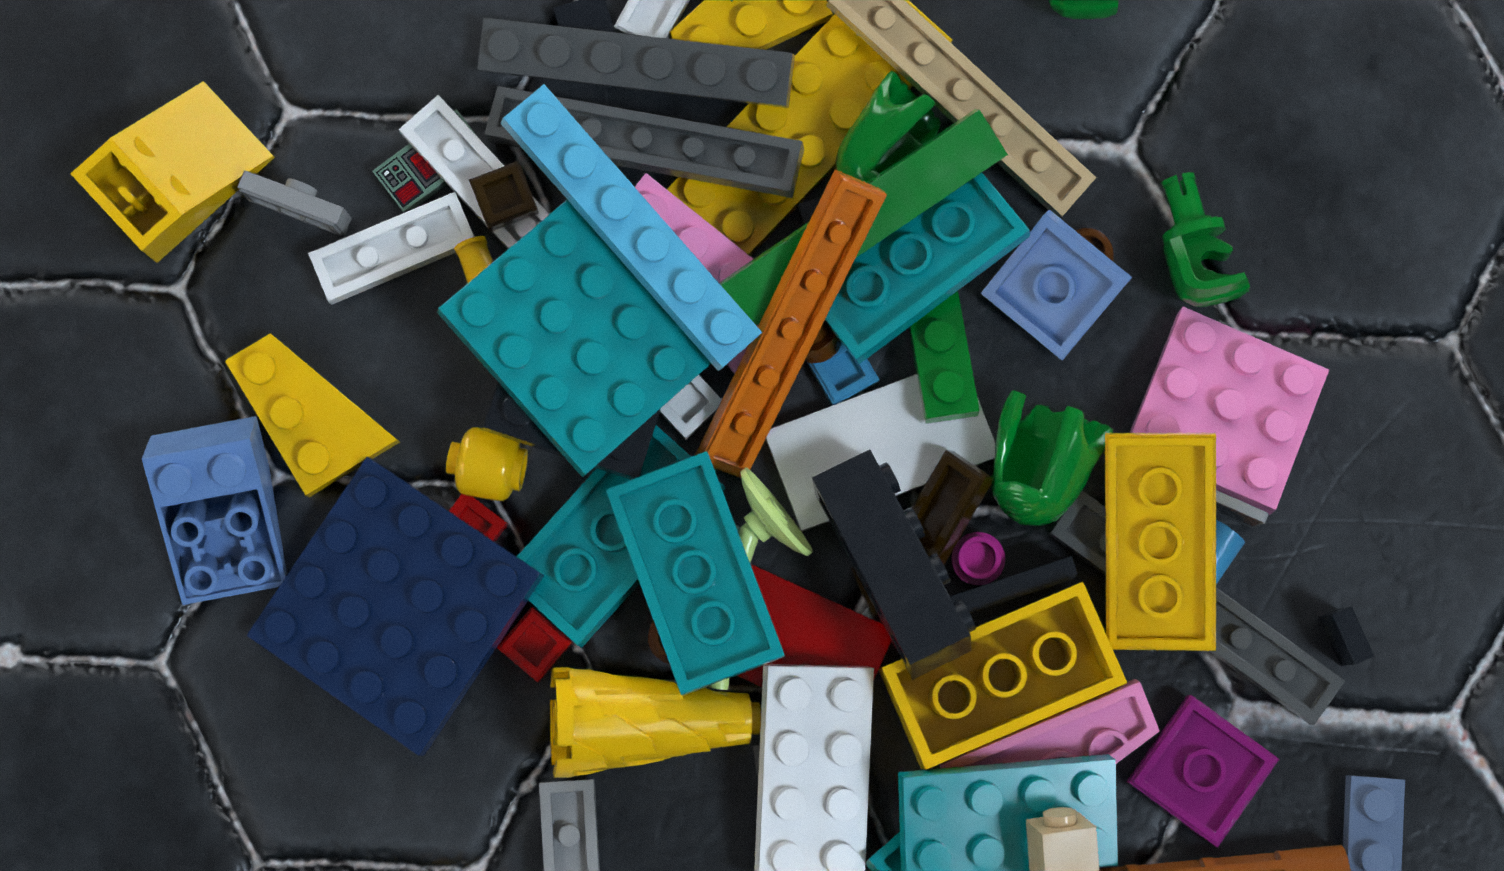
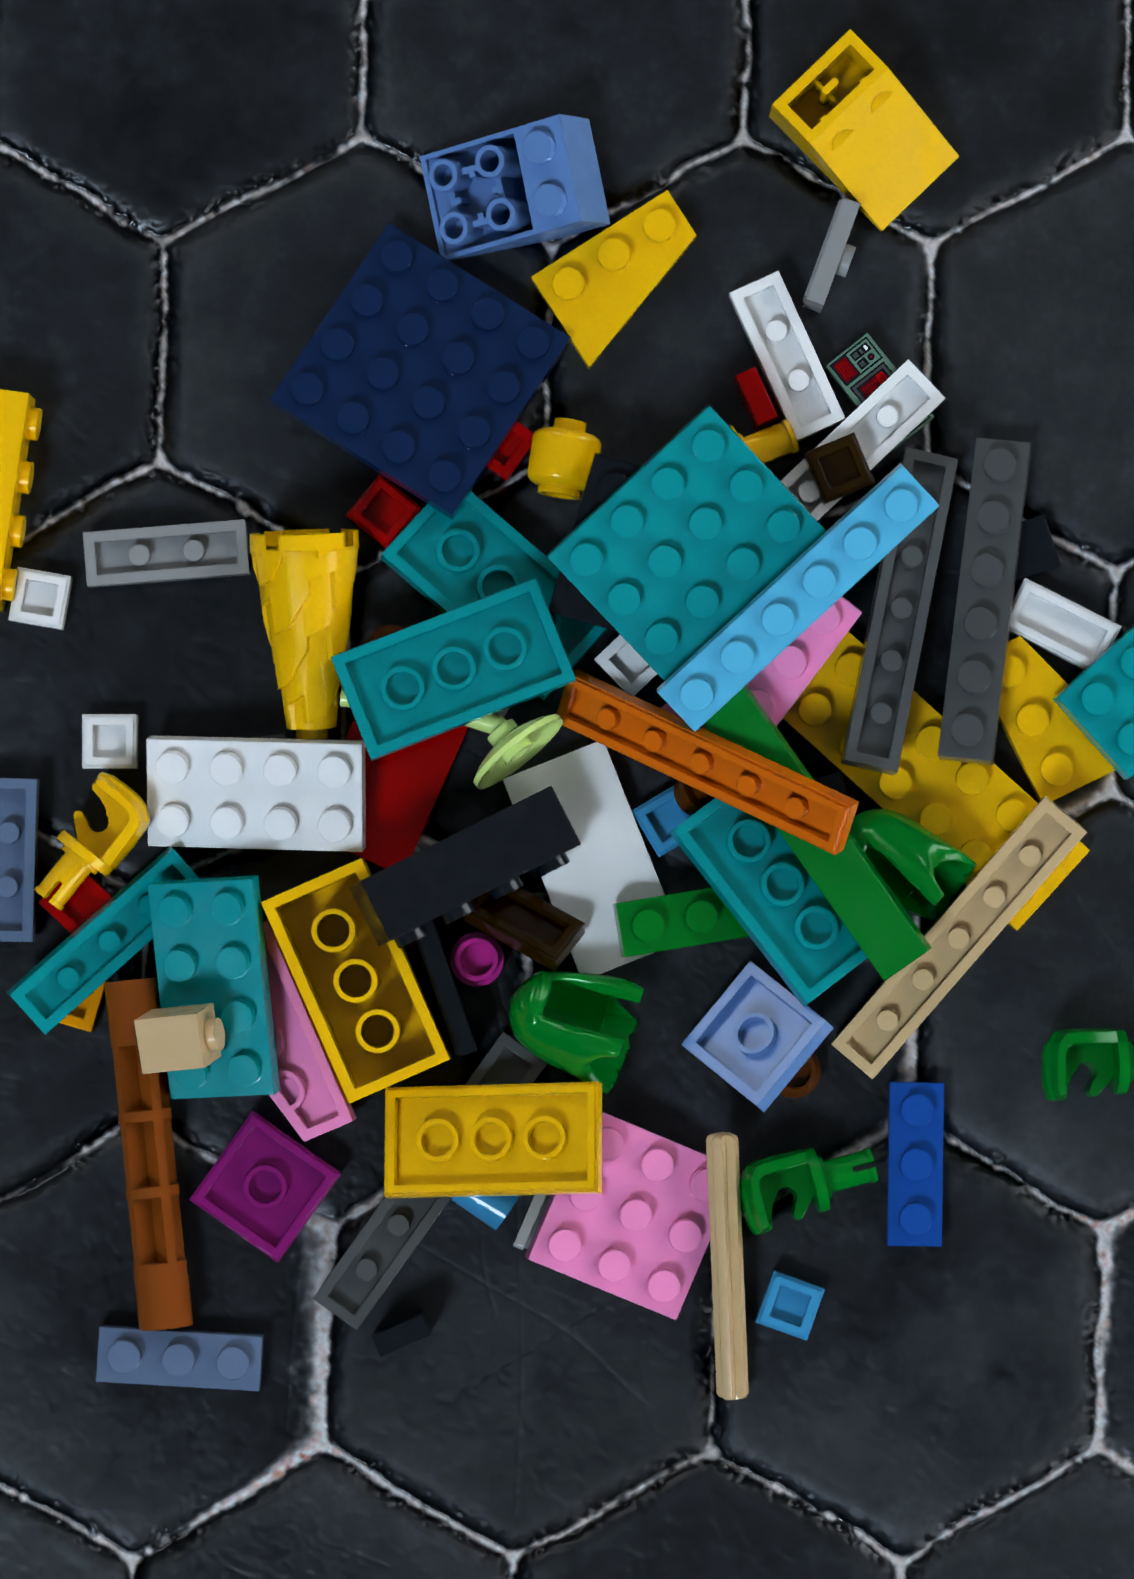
camera: 90 degrees right, 5 degrees up
none -> tan axle [706,1132,749,1400]
none -> red tile [733,367,778,431]
none -> dark azure tile [755,1270,825,1341]
none -> blue plate [886,1081,944,1247]

